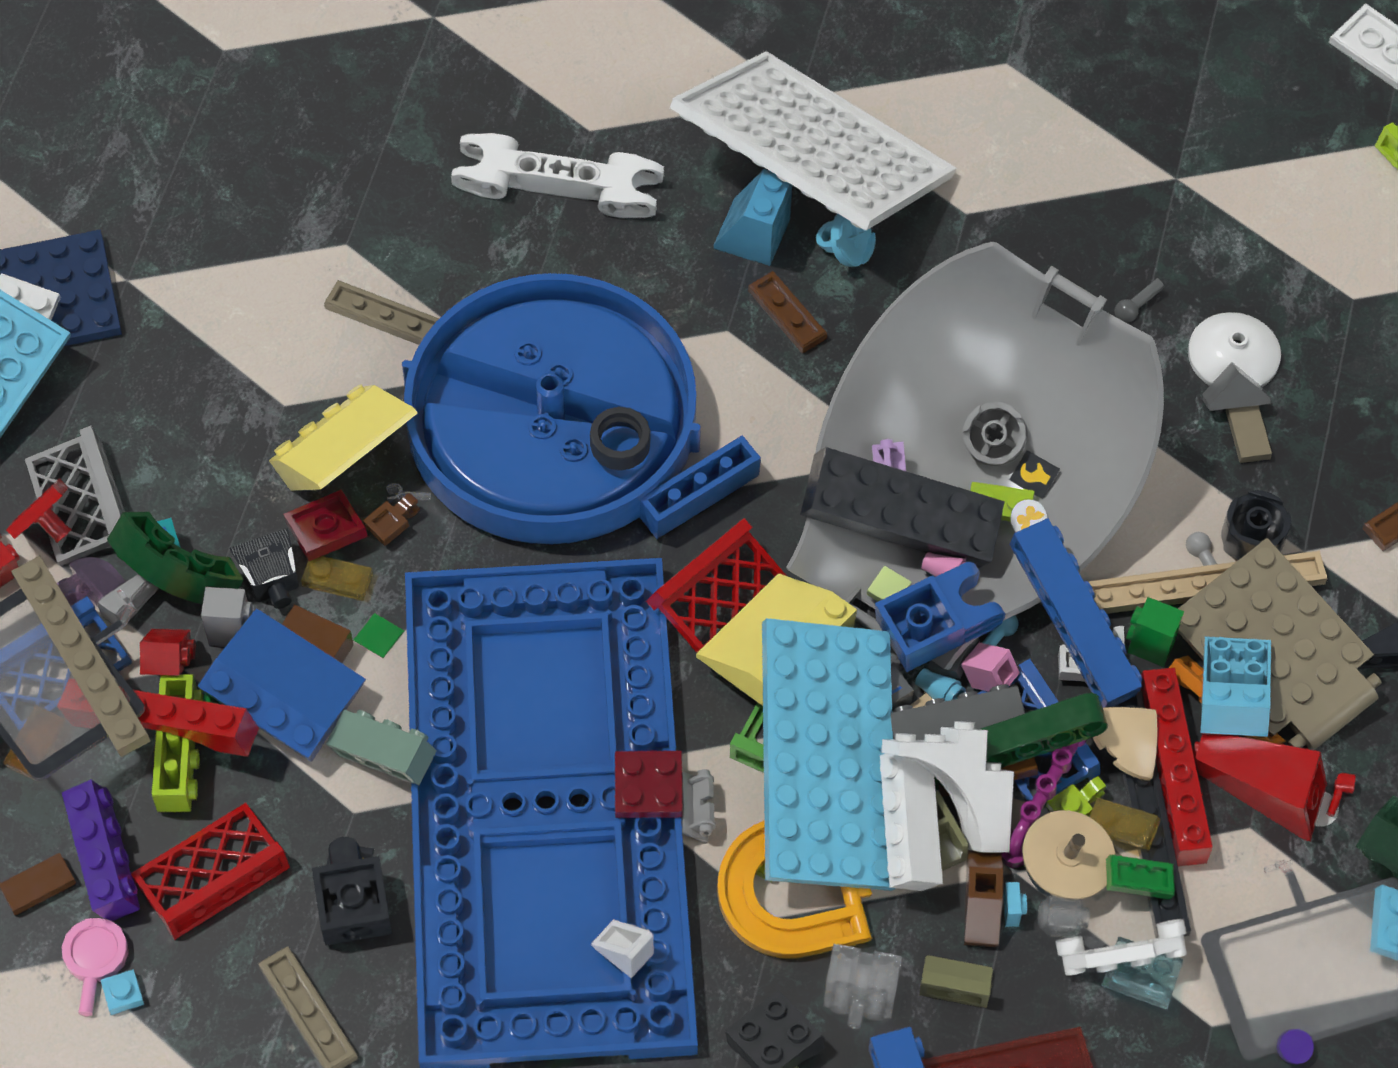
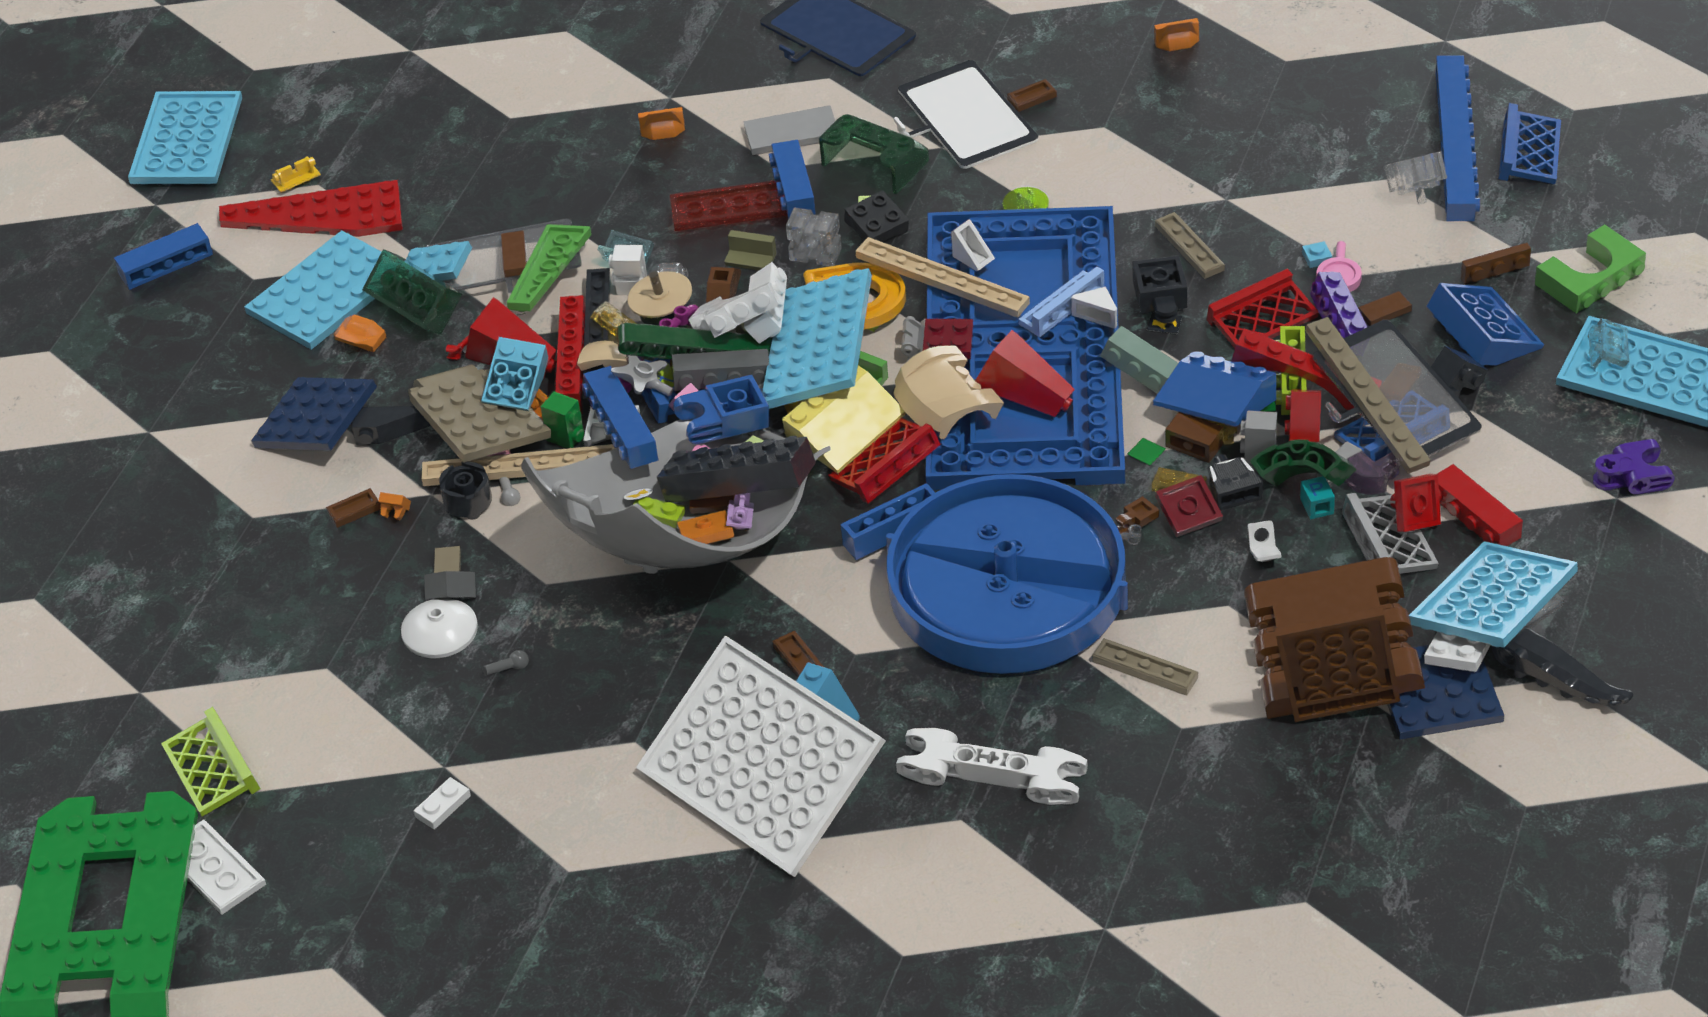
camera: 170 degrees left, 15 degrees down
light yellow slope [269,384,418,491] -> none
black tyre [590,407,651,470] -> none
medium azure plate [1003,882,1027,927] -> none
white plate [1056,919,1187,975] -> none
green plate [1106,854,1175,900] -> none
dark purple tile [1277,1029,1314,1064] -> none
none -> orange tile [378,492,411,520]
none -> white plate [414,777,471,829]
none -> reddish brown tile [501,230,527,277]
none -> bright green wing [507,224,591,312]
none -> white brick [609,245,647,295]
none -> light grey animal [611,355,673,397]
none -> orange plate [677,510,734,544]
none -> tan plate [856,237,1030,318]
none -> tan piece [894,346,1004,439]
none -> red slope [975,330,1075,417]
none -> light blue fence [1018,267,1104,337]
none -> white slope [1071,287,1117,329]
none -> reddish brown bracket [1244,557,1425,722]
none -> white bracket [1247,521,1282,562]

